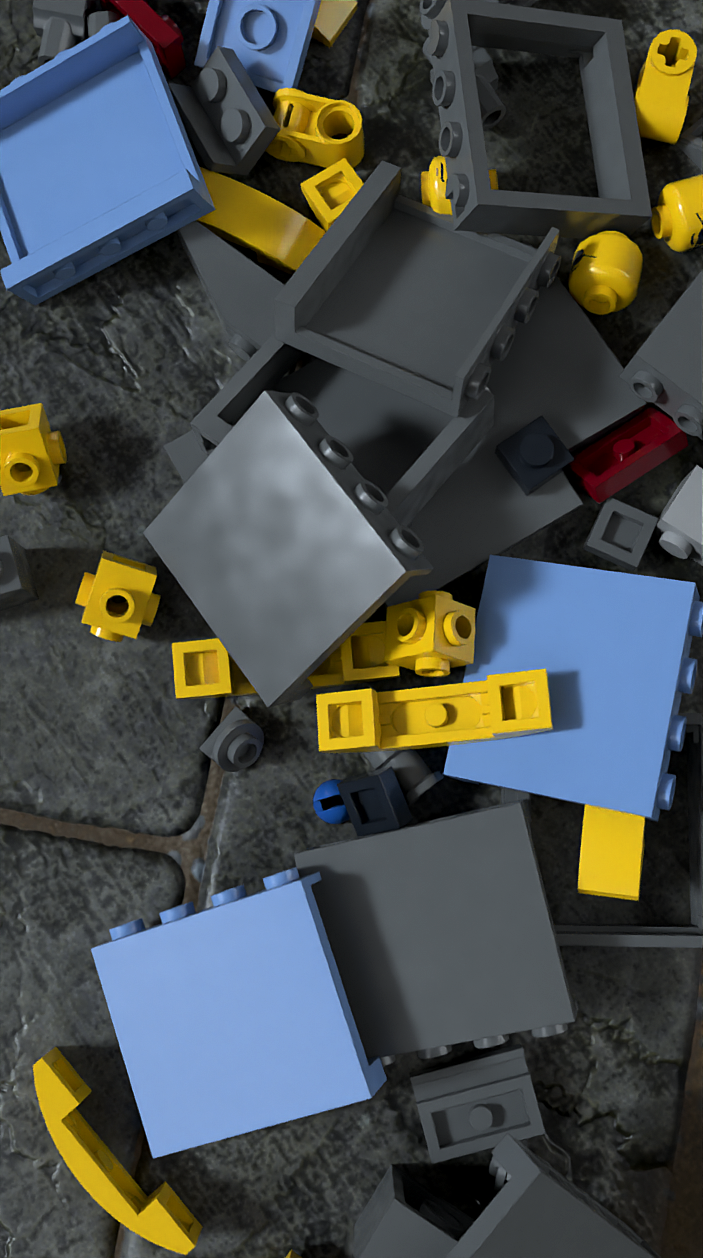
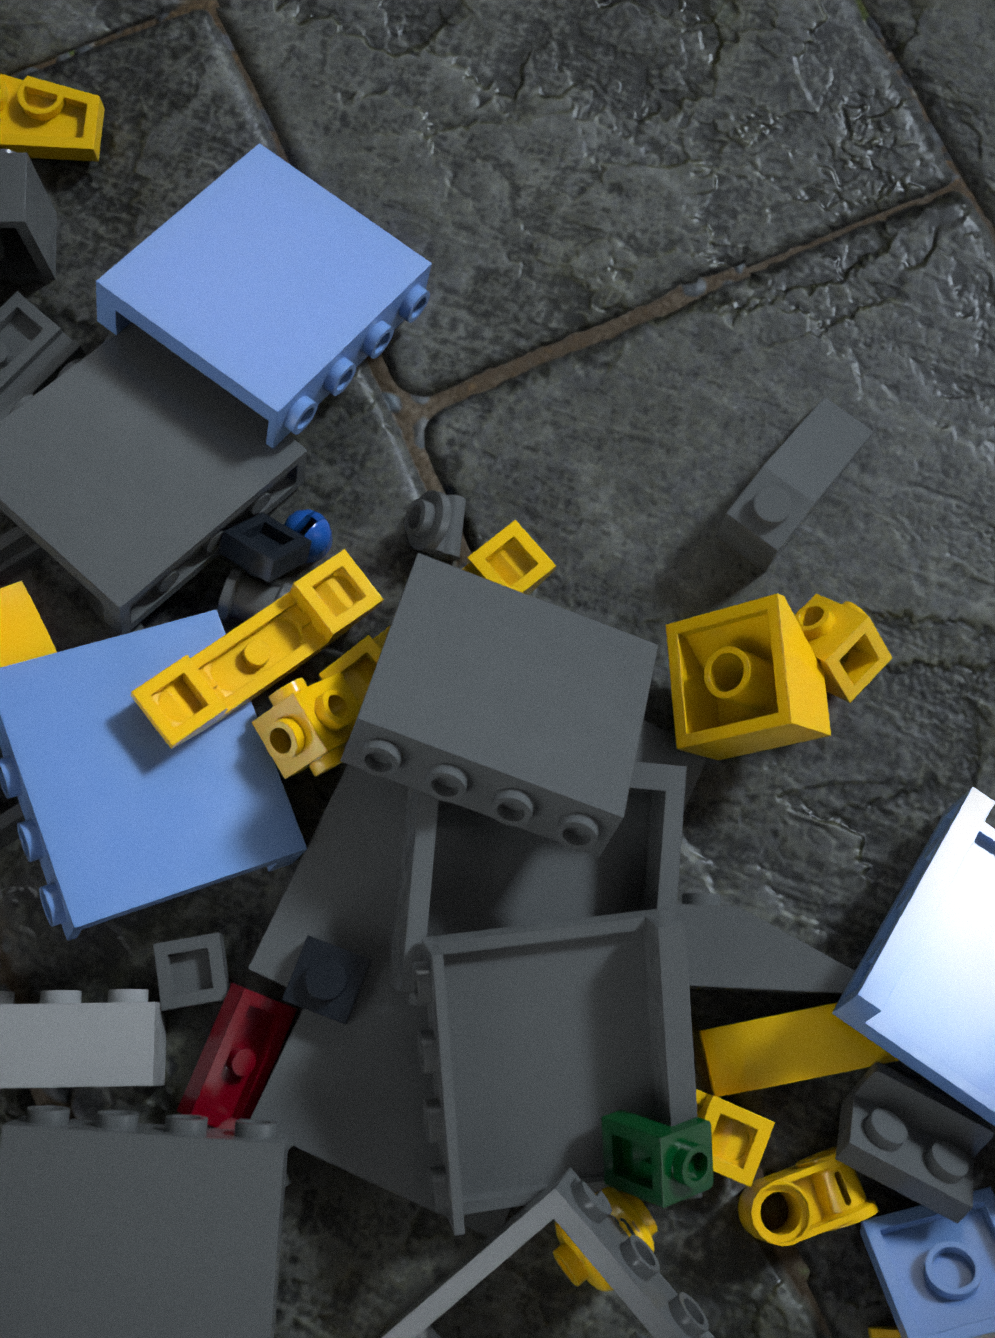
camera: 140 degrees right, 5 degrees down
yellow slope [33,1047,202,1255] -> none
yellow brick [75,550,161,642] -> none
yellow head [568,231,643,315] -> none
none -> dark green bracket [601,1109,714,1208]
none -> yellow slope [666,593,831,760]

